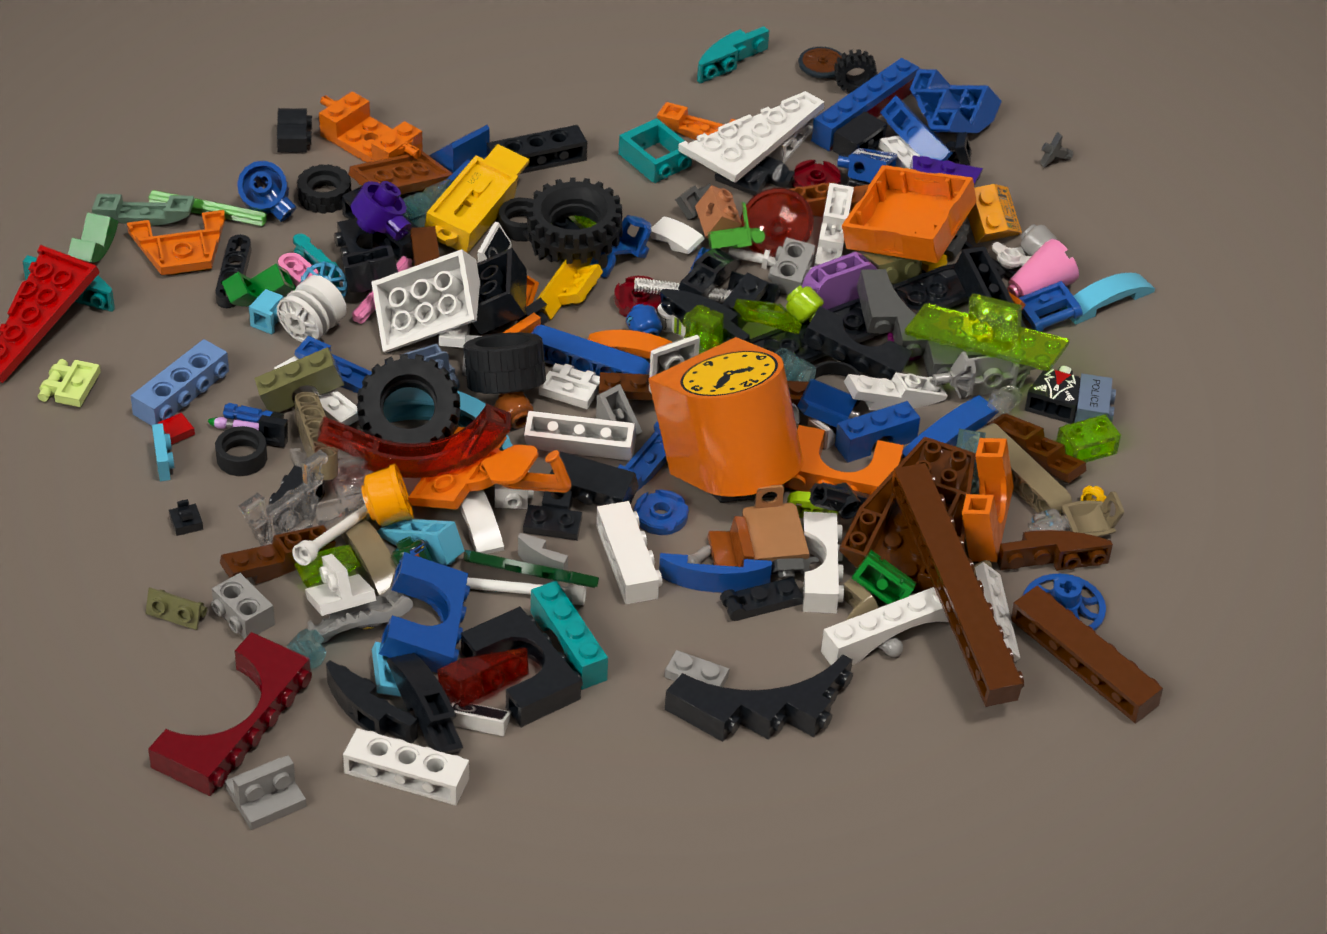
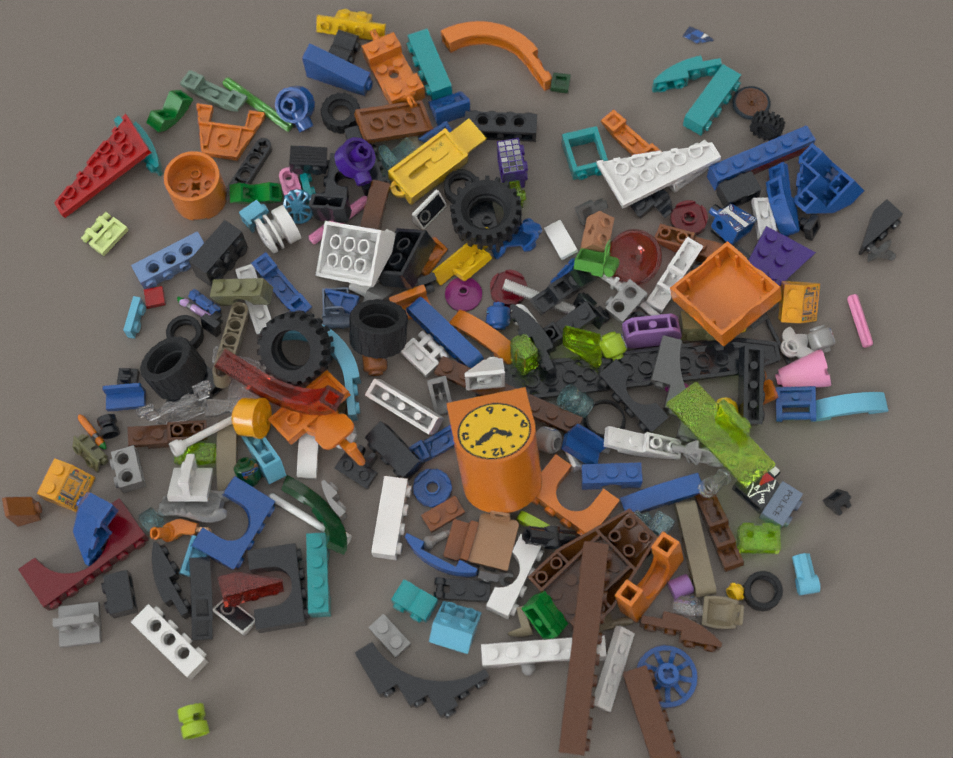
camera: 30 degrees right, 25 degrees up
none -> dark orange slope [2,497,42,527]
none -> light orange slope [37,458,95,512]
none -> blue brick [73,492,119,567]
none -> orange piece [78,414,106,450]
none -> black wheel [97,414,120,439]
none -> black brick [101,570,138,618]
none -> blue panel [102,383,146,412]
none -> black tyre [140,336,206,400]
none -> orange arm [150,518,211,542]
none -> orange brick [164,151,227,221]
none -> lime wheel [177,703,210,740]
none -> black brick [189,220,248,287]
none -> black brick [289,145,328,175]
none -> blue slope [302,43,373,96]
none -> yellow bracket [316,9,386,40]
none -> blue tile [325,288,360,314]
none -> teal brick [391,579,439,623]
none -> teal brick [406,29,452,100]
none -> dark orange plate [421,496,465,533]
none -> medium azure slope [429,601,482,654]
none -> orange arch [441,21,552,91]
none -> magenta dish [445,278,482,312]
none -> brick [497,138,528,189]
none -> dark green plate [550,72,571,94]
none -> medium lavender brick [667,574,694,601]
none -> sticker [683,27,714,43]
none -> teal brick [683,64,741,136]
none -> black tyre [743,571,783,612]
none -> medium azure piece [792,553,820,596]
none -> black tile [823,489,851,516]
none -> bright pink axle [847,294,873,348]
none -> black slope [858,199,903,255]

